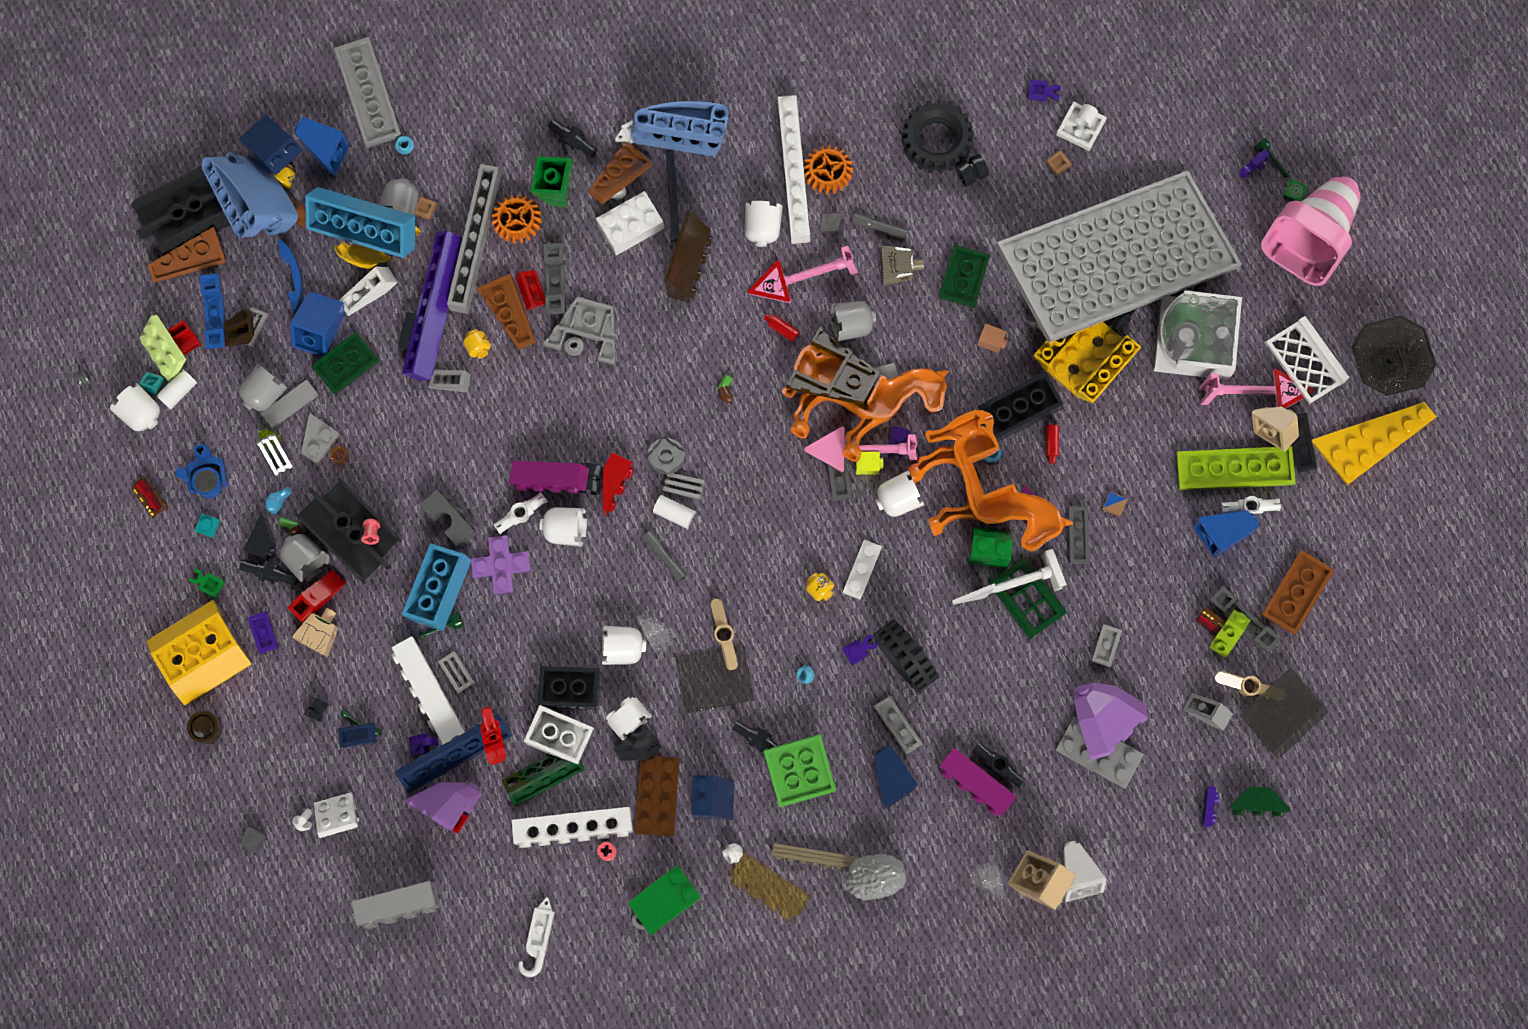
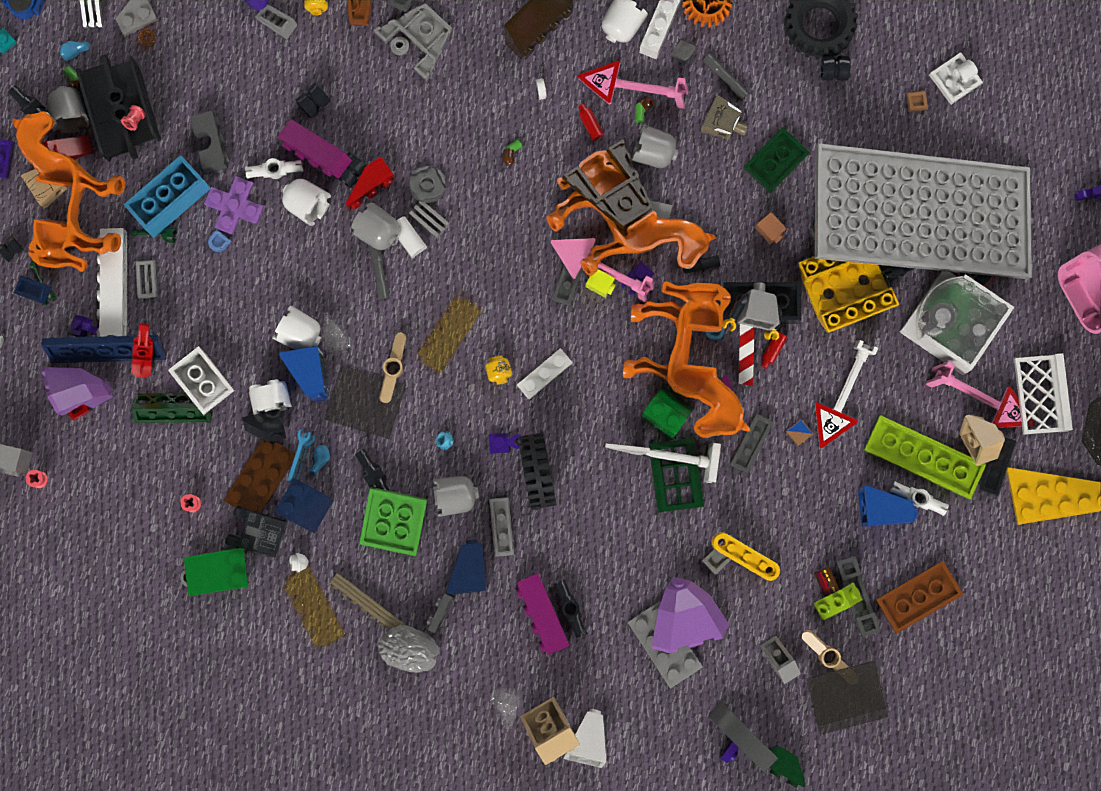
camera: 25 degrees right, 5 degrees up
black slope [243,515,276,561] -> none
white brick [512,807,633,848] -> none
white plate [518,897,555,977] -> none
black brick [538,666,601,710] -> none
white cylinder [876,471,924,517] -> none
dark purple plate [1028,80,1061,102] -> none
none -> orange animal [12,112,126,272]
none -> coral bush [26,470,48,488]
none -> medium blue tile [208,229,232,252]
none -> black flag [225,505,286,558]
none -> blue slope [279,346,330,402]
none -> dark azure flag [287,430,316,482]
none -> black wheel [295,83,331,118]
none -> dark azure animal [309,445,330,476]
none -> light grey cylinder [351,203,400,250]
none -> clear yellow windscreen [417,298,482,374]
none -> dark grey plate [427,593,454,633]
none -> light grey cylinder [433,476,479,517]
none -> white tile [536,78,547,100]
none -> arm [635,97,654,123]
none -> black axle [682,255,721,274]
none -> dark grey slope [708,702,778,773]
none -> yellow plate [711,532,780,581]
none -> light grey torso [722,282,783,340]
none -> sticker [739,324,755,386]
none -> white piece [815,340,878,448]

